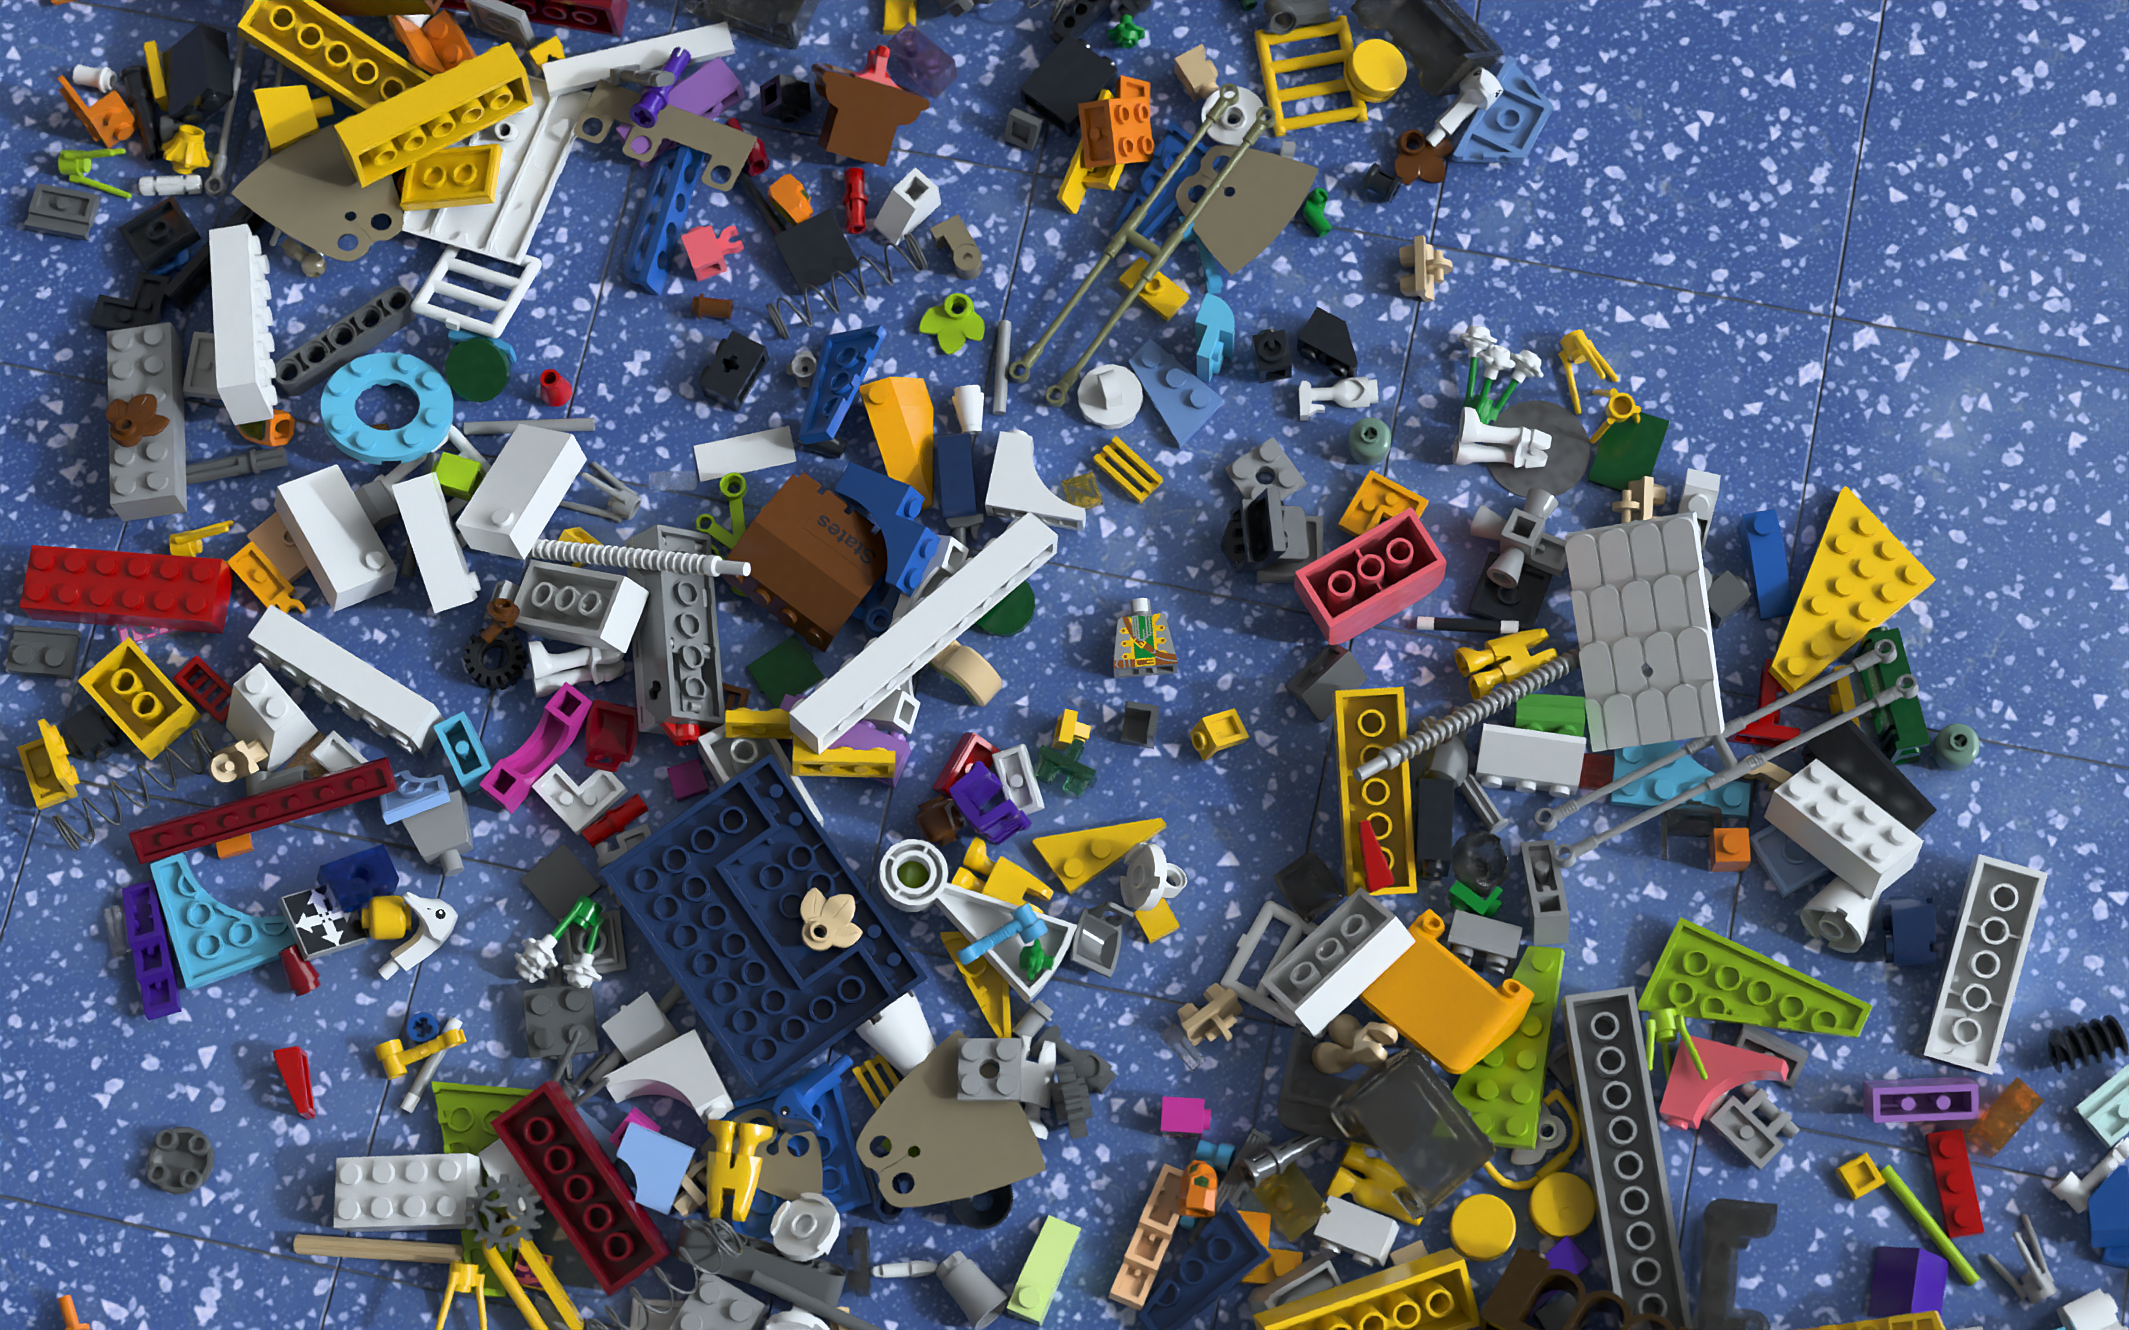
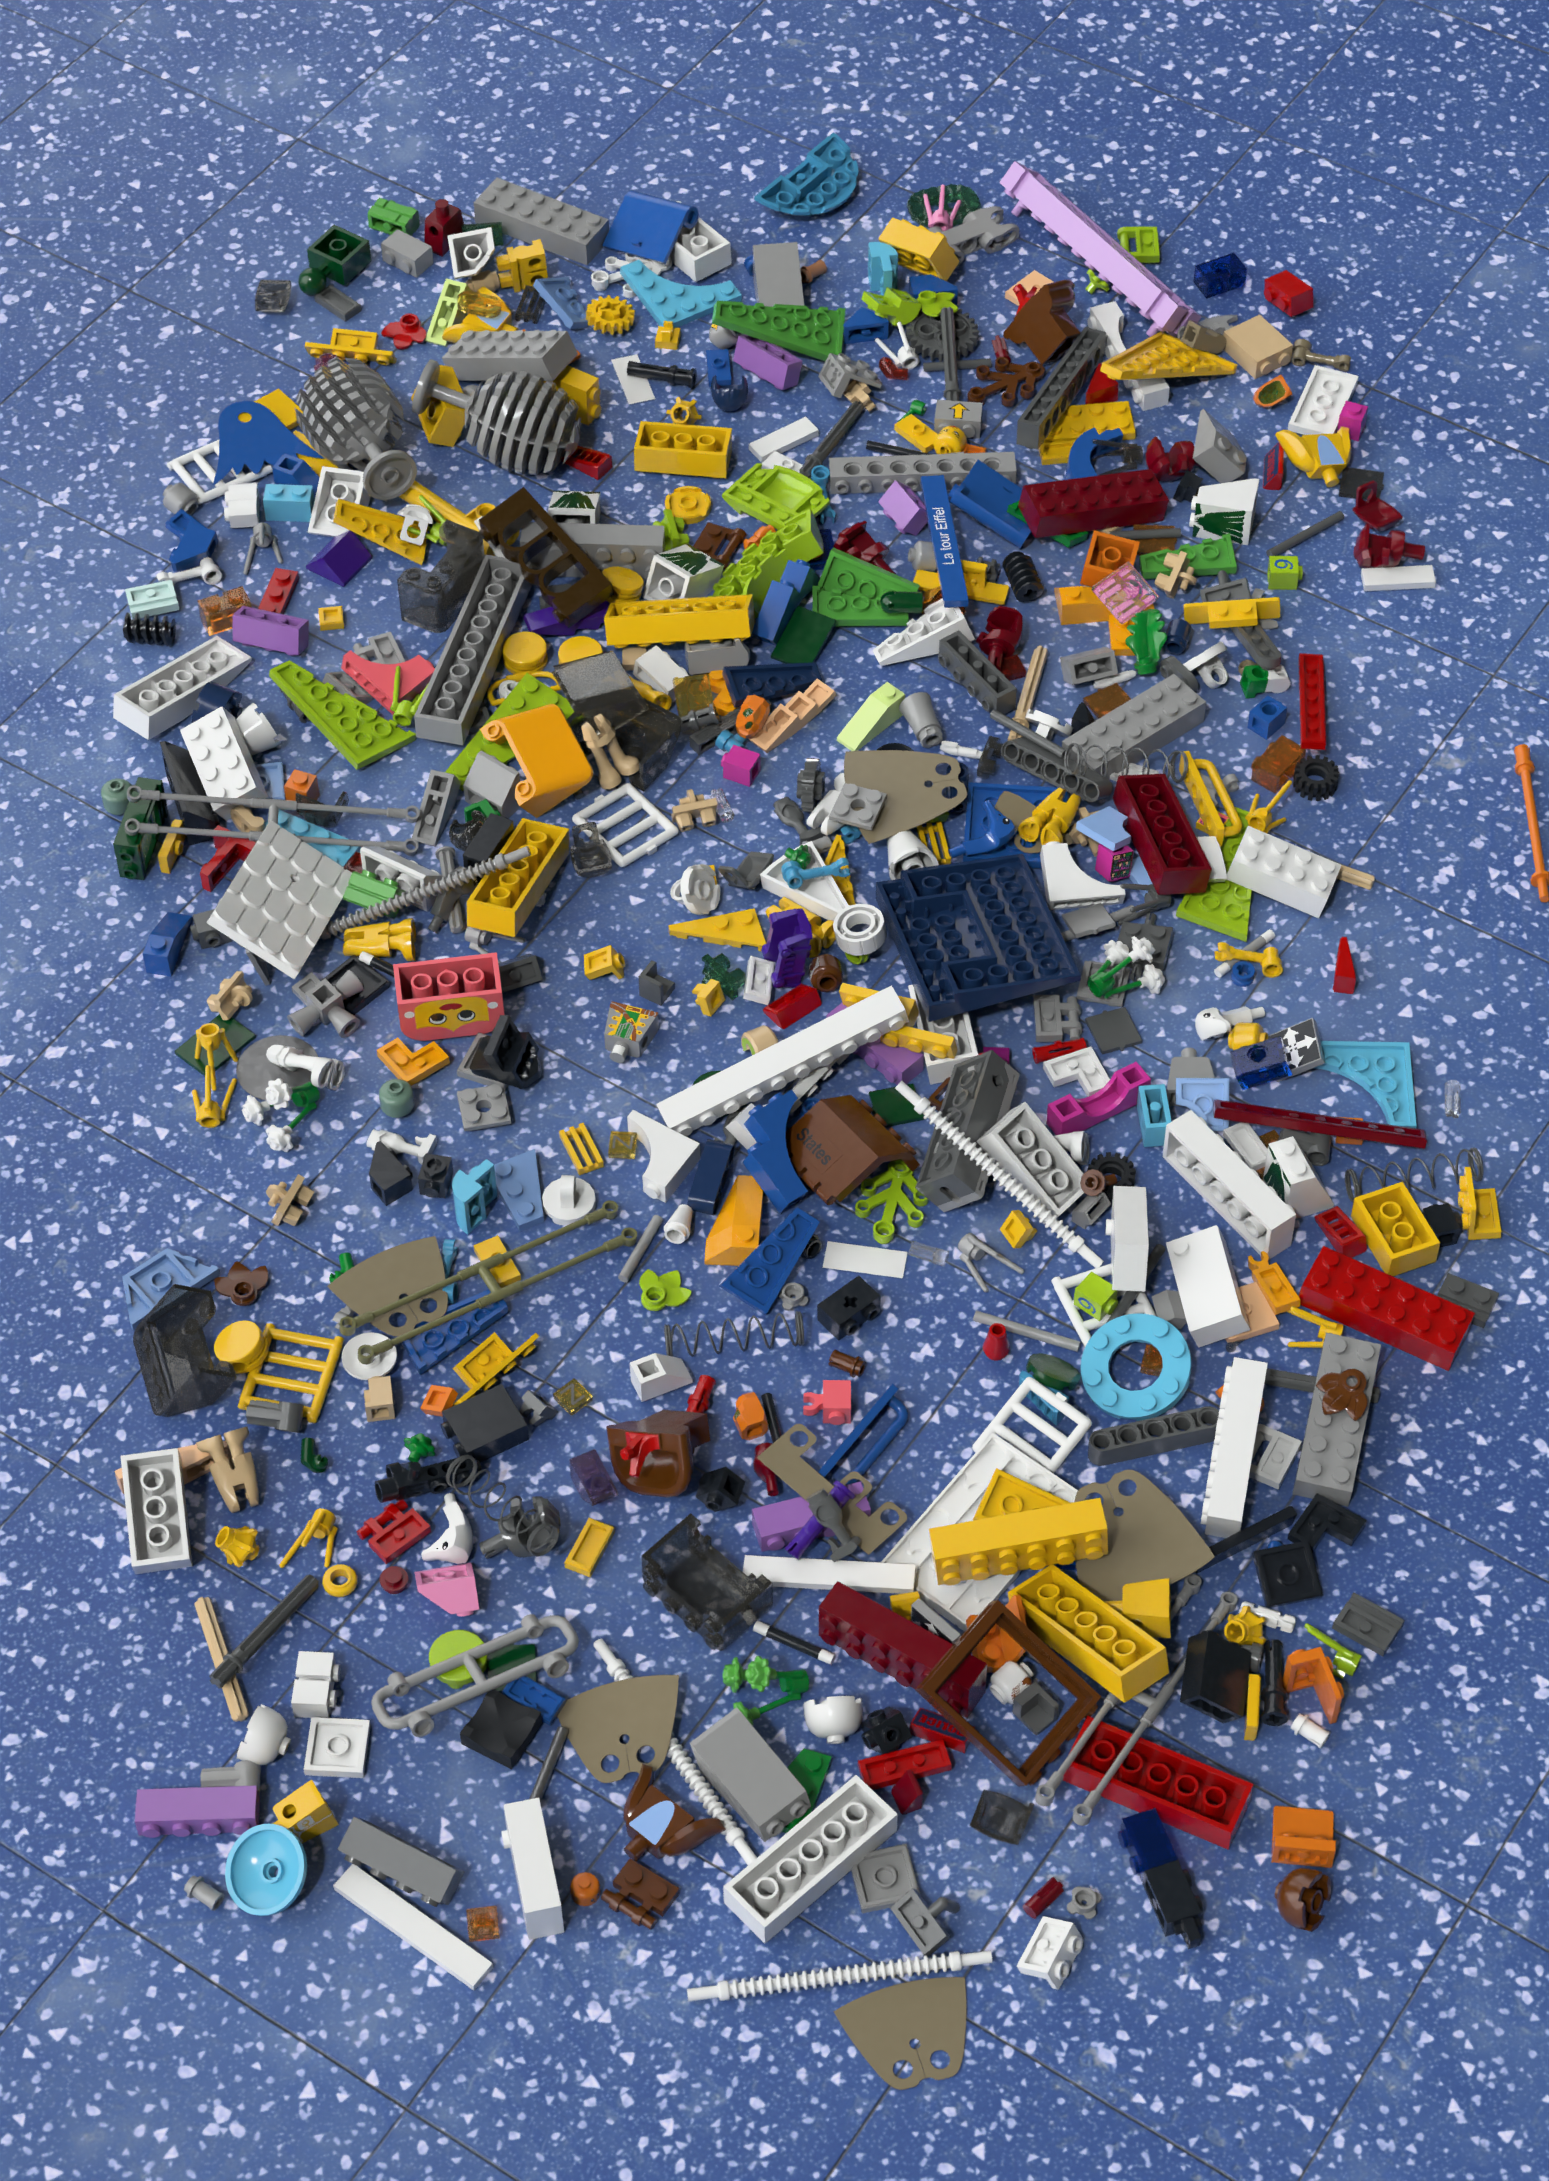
camera: 165 degrees left, 20 degrees down
dark purple slope [122,879,182,1021] -> none
dark grey dish [147,1127,215,1195] -> none
tan hips [209,738,269,783] -> none
dark red cone [278,943,321,997] -> none
white brick [455,424,587,560] -> none
dark grey gear [464,1174,543,1252] -> none
dark red piece [584,699,639,772] -> none
white tile [770,1192,840,1261] -> none
black tile [773,209,858,296] -> none
tan plate [800,888,863,951] -> none
dark tan leg [930,214,983,280] -> none
orange bracket [1078,97,1154,168] -> none
white brick [1260,887,1416,1037] -> none
red slope [1358,819,1395,894] -> none
black bush [1361,163,1403,203] -> none
white animal [1425,67,1504,147] -> none
white slope [1677,468,1721,551] -> none
yellow wing [1768,486,1936,694] -> none
lime bar [1879,1165,1980,1287] -> none
none -> clear yellow tile [553,1378,593,1416]

